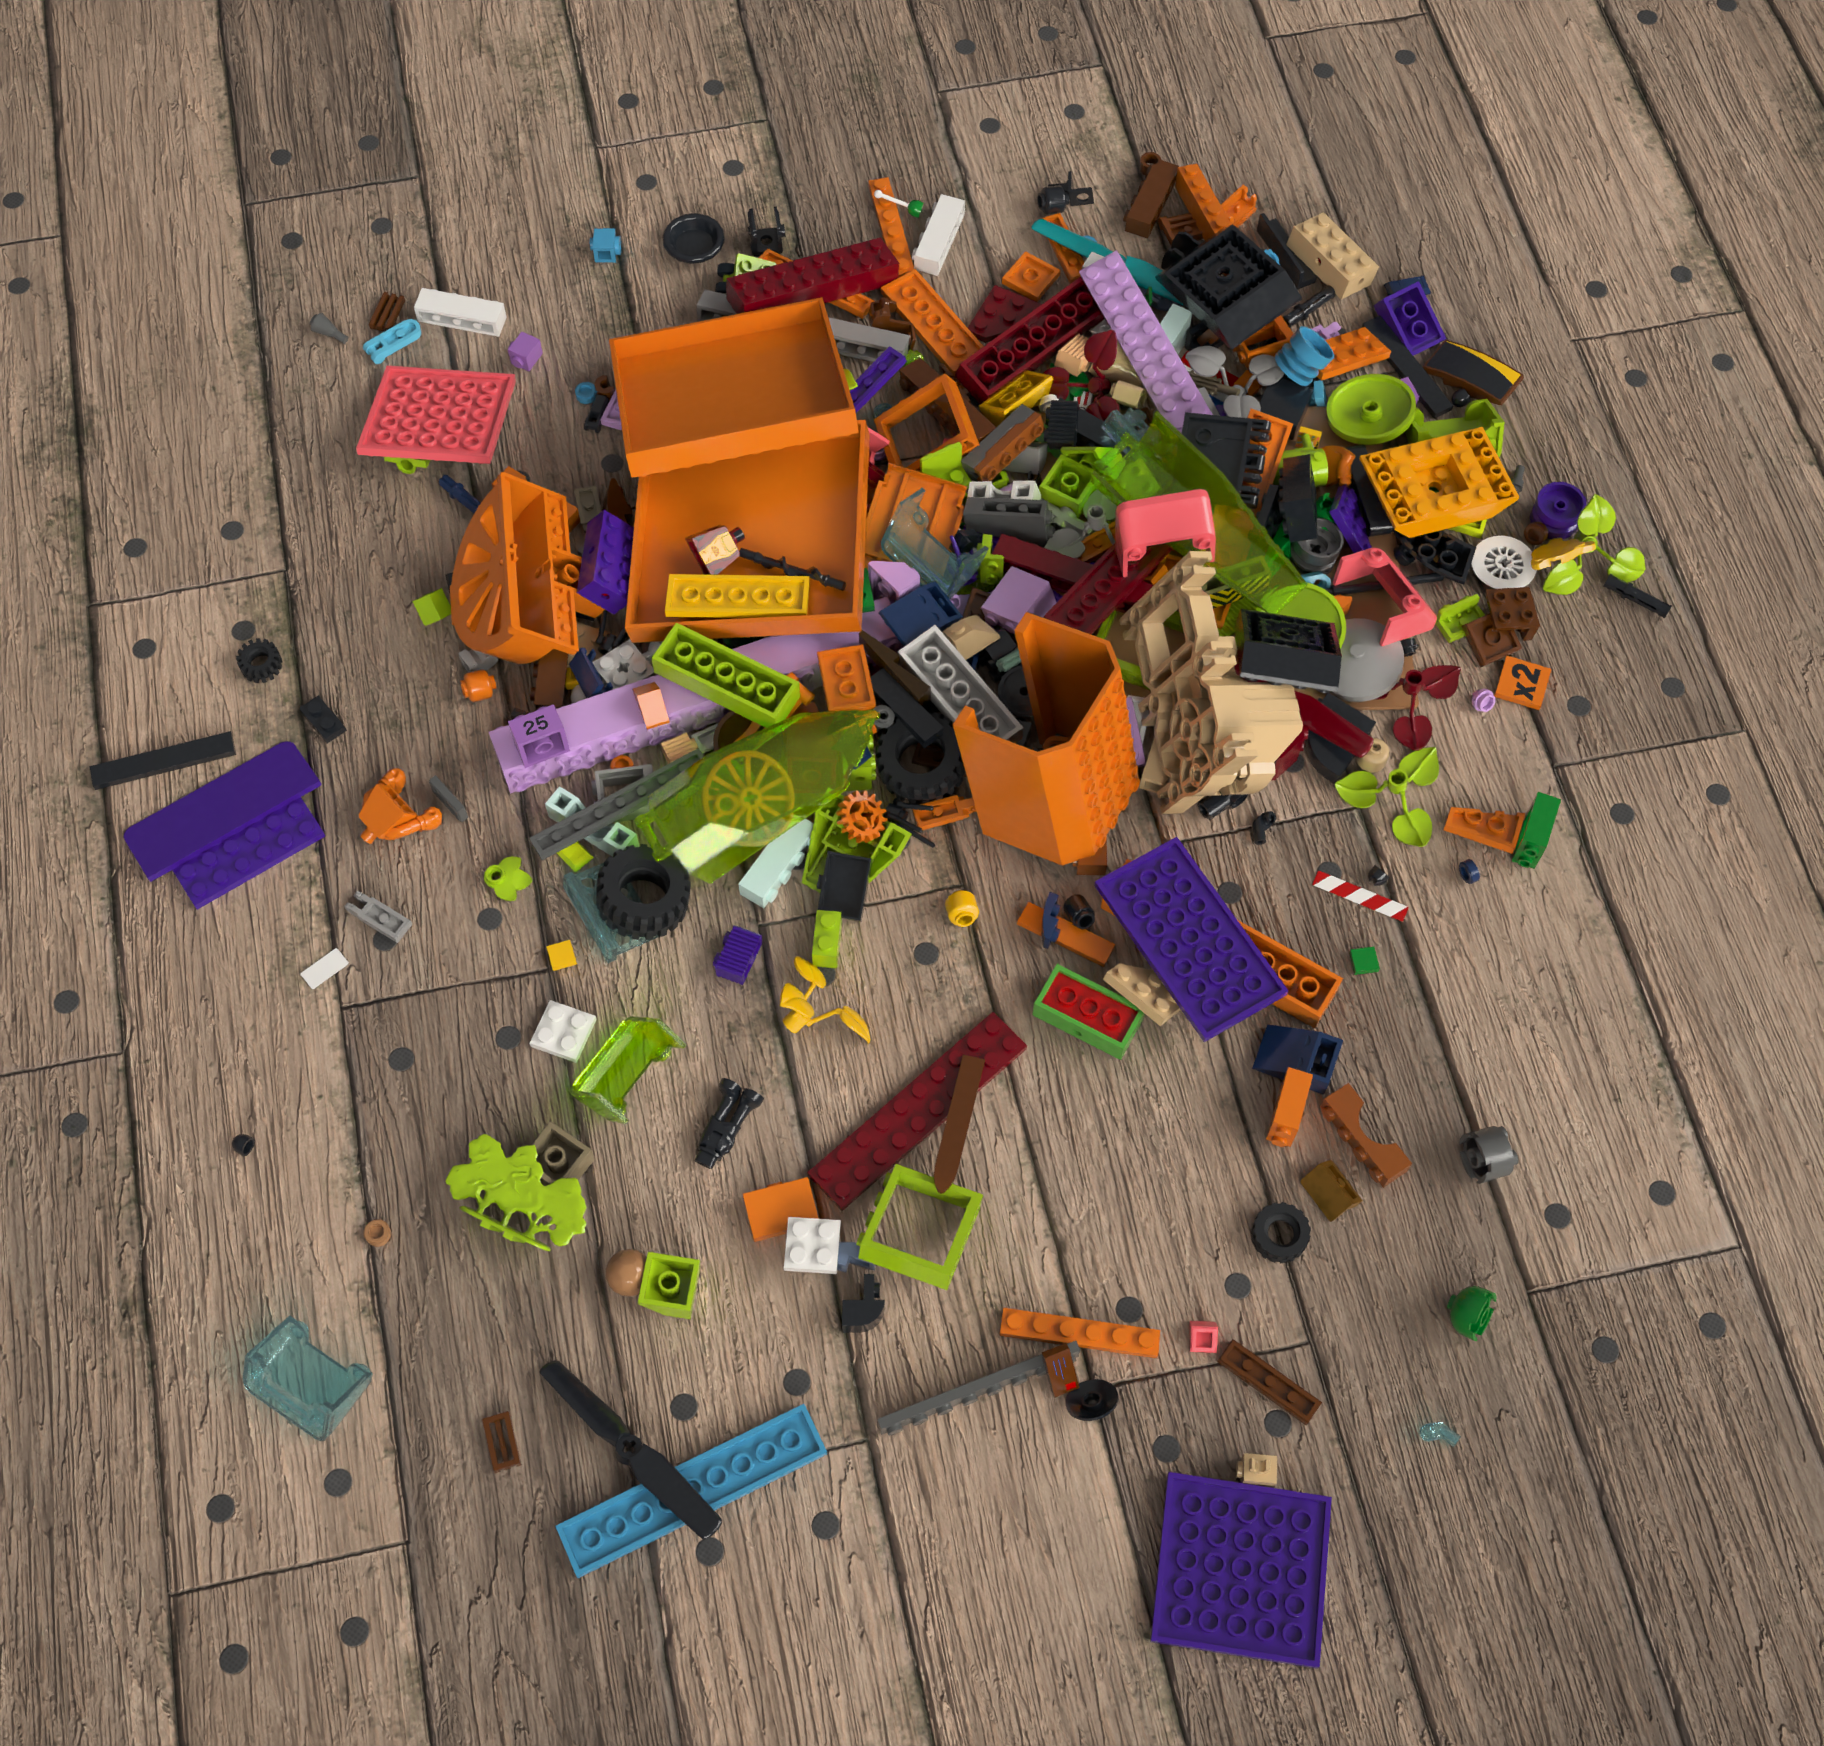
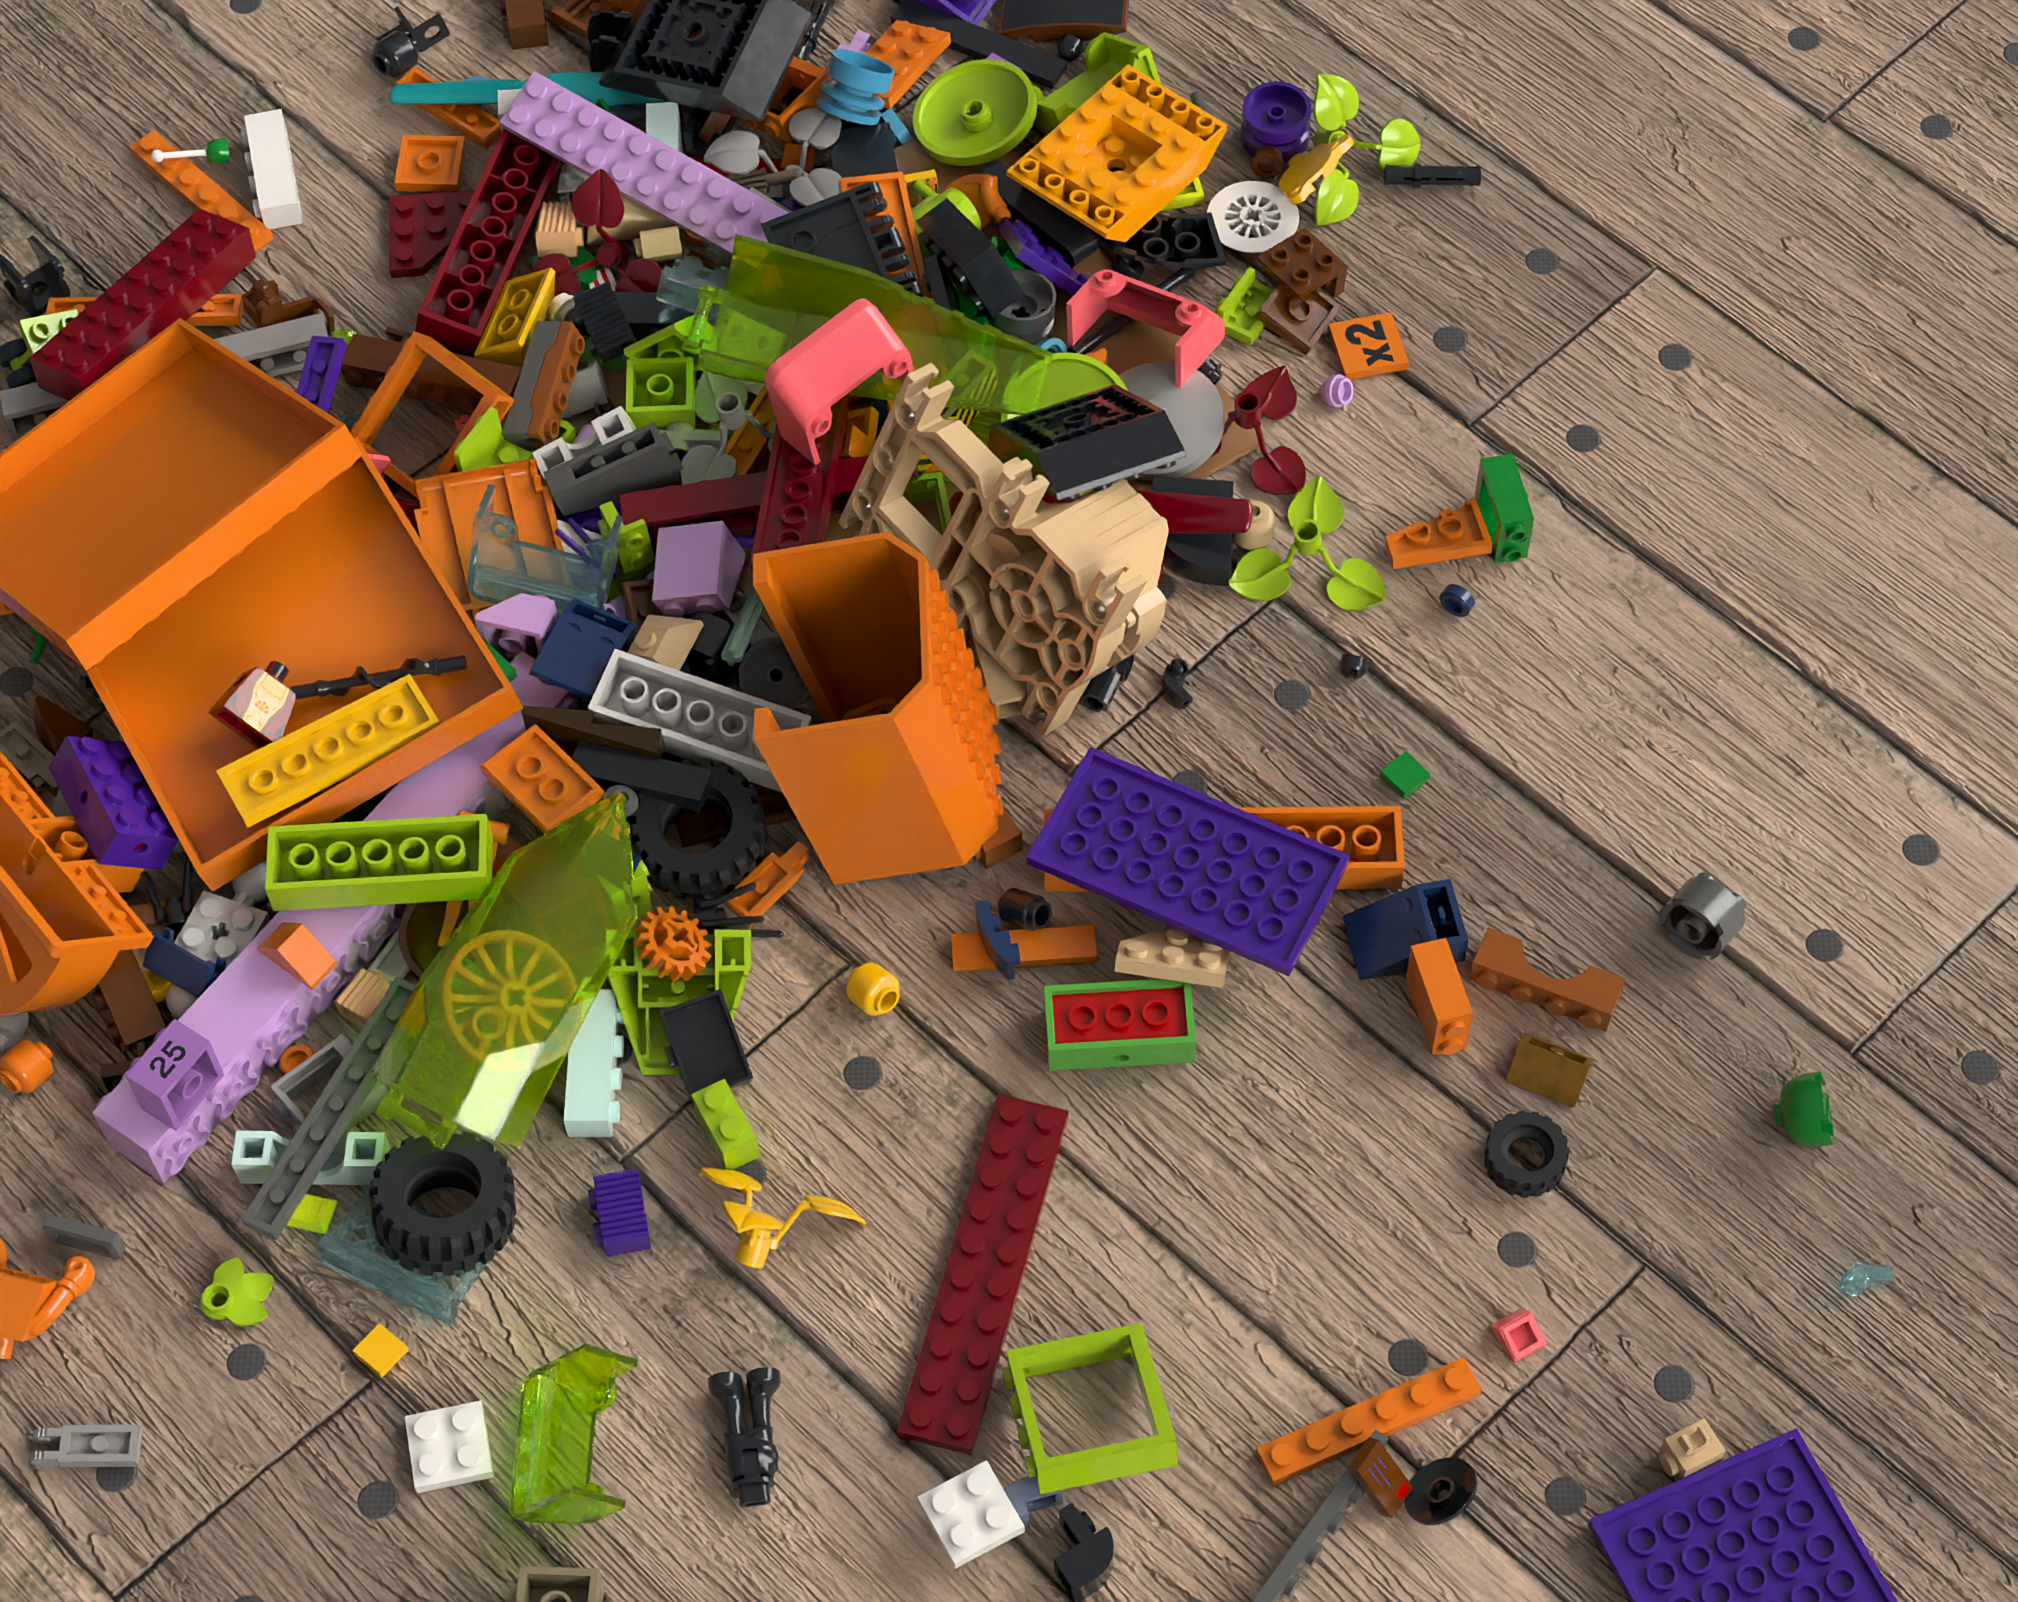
camera: 30 degrees left, 5 degrees down
white sticker [300,948,349,989] -> none
orange container [743,1177,819,1242] -> none
orange plate [881,269,984,376] -> none
reddish brown piece [934,1055,985,1194] -> none
black plate [949,529,983,554] -> none
reddish brown tile [1217,1339,1322,1426] -> none
sticker [1312,871,1409,922] -> none

